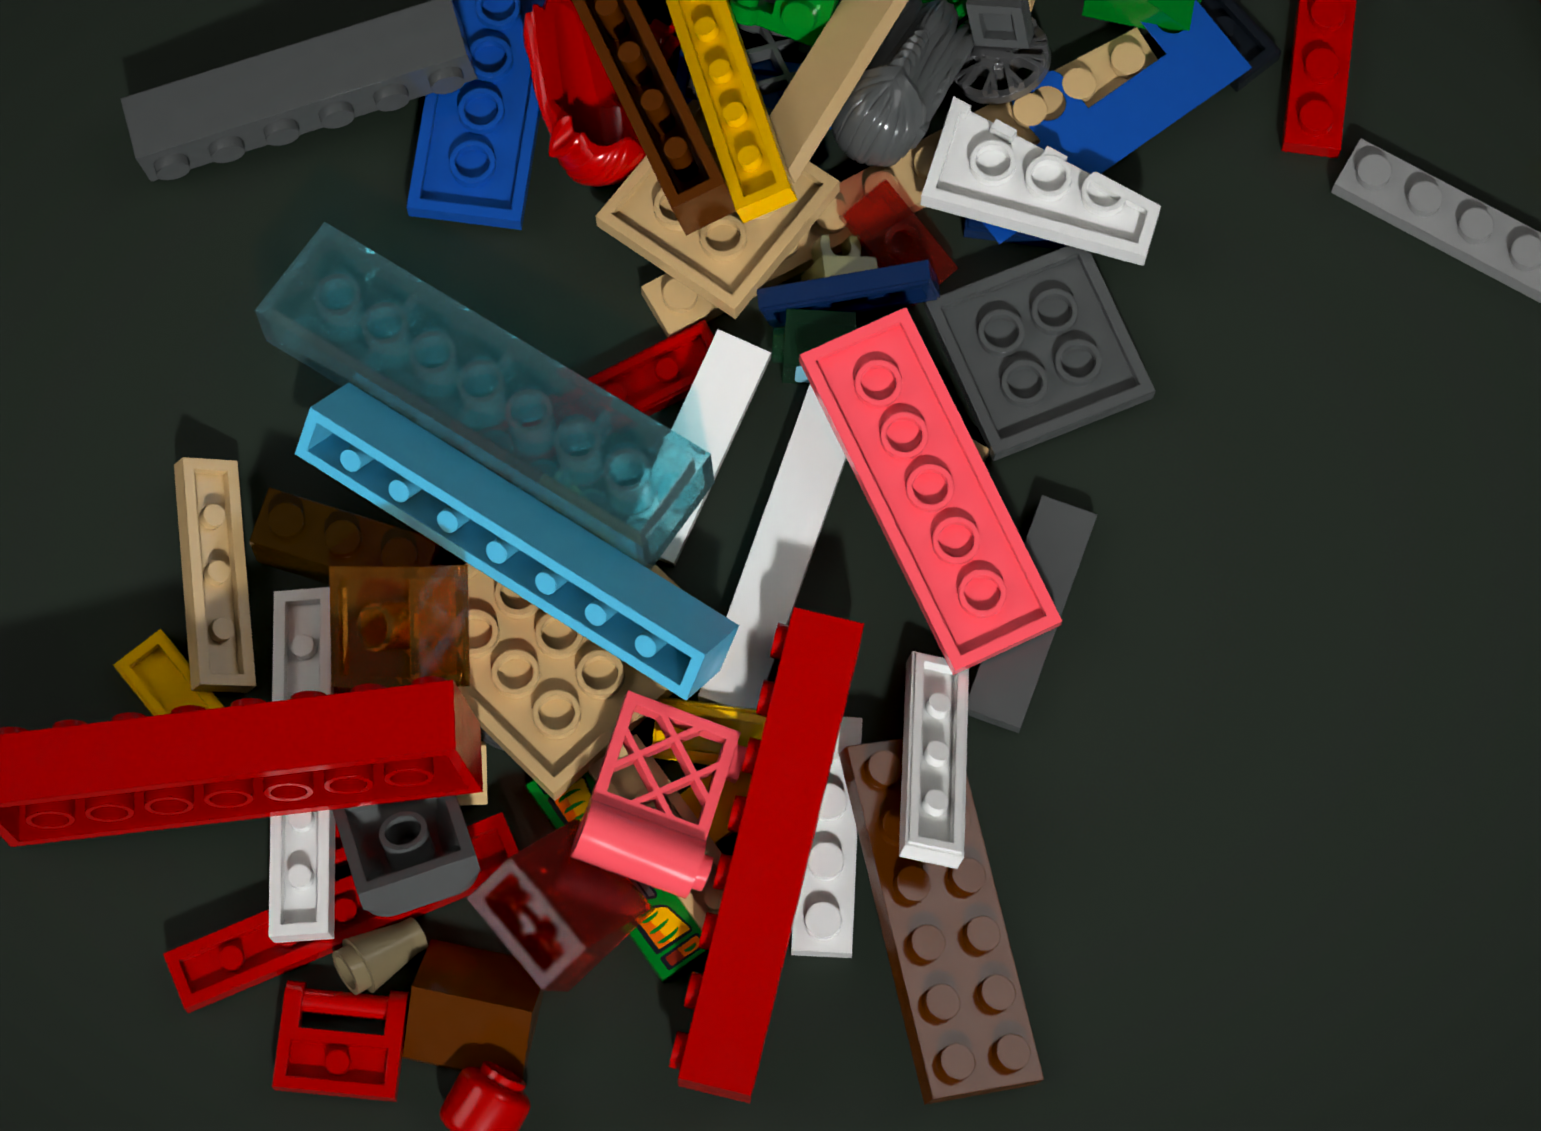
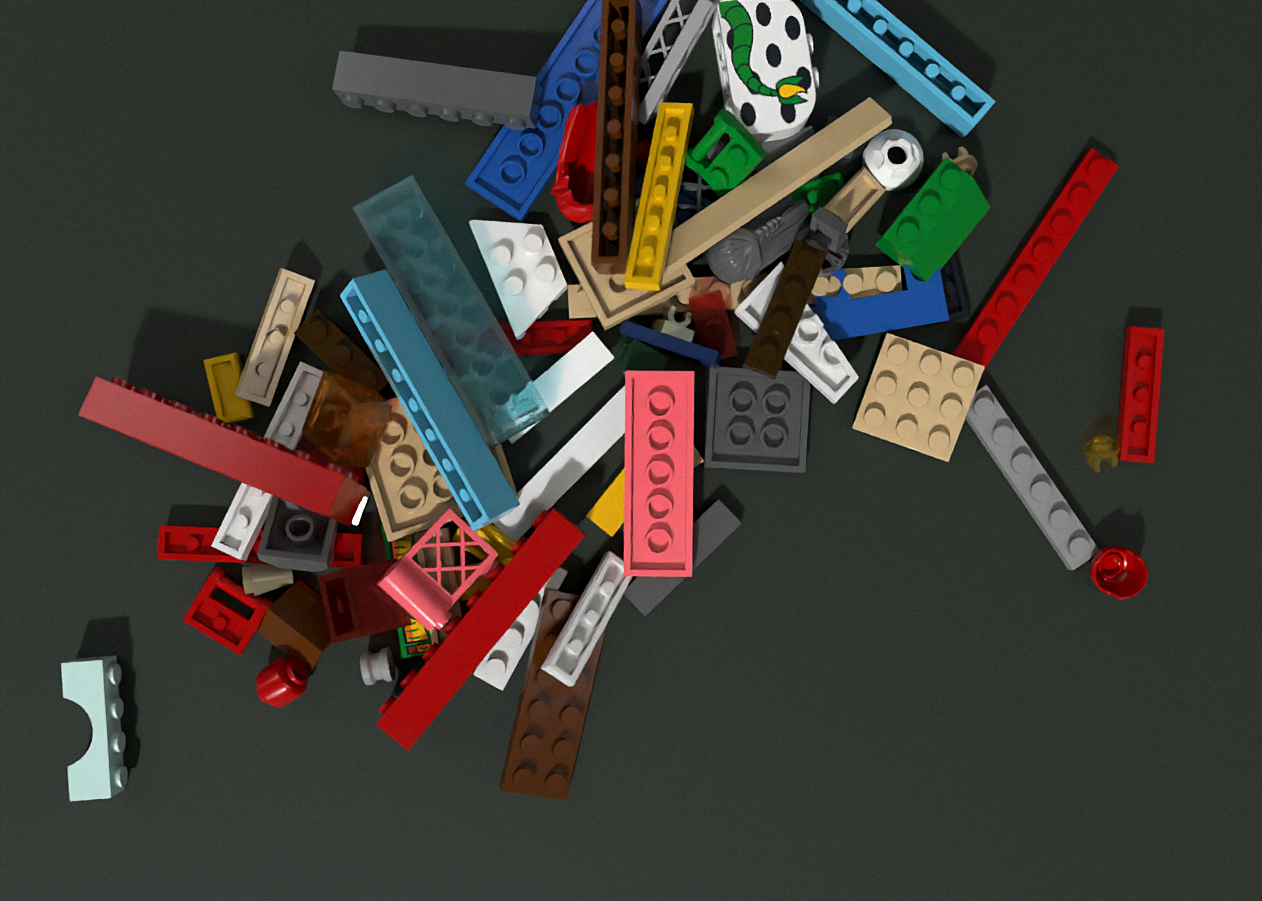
camera: 20 degrees right, 15 degrees up
none -> light grey wheel [360,647,396,686]
none -> white wing [469,220,567,340]
none -> yellow tile [586,468,625,537]
none -> dark brown plate [743,240,827,379]
none -> tan plate [851,333,985,462]

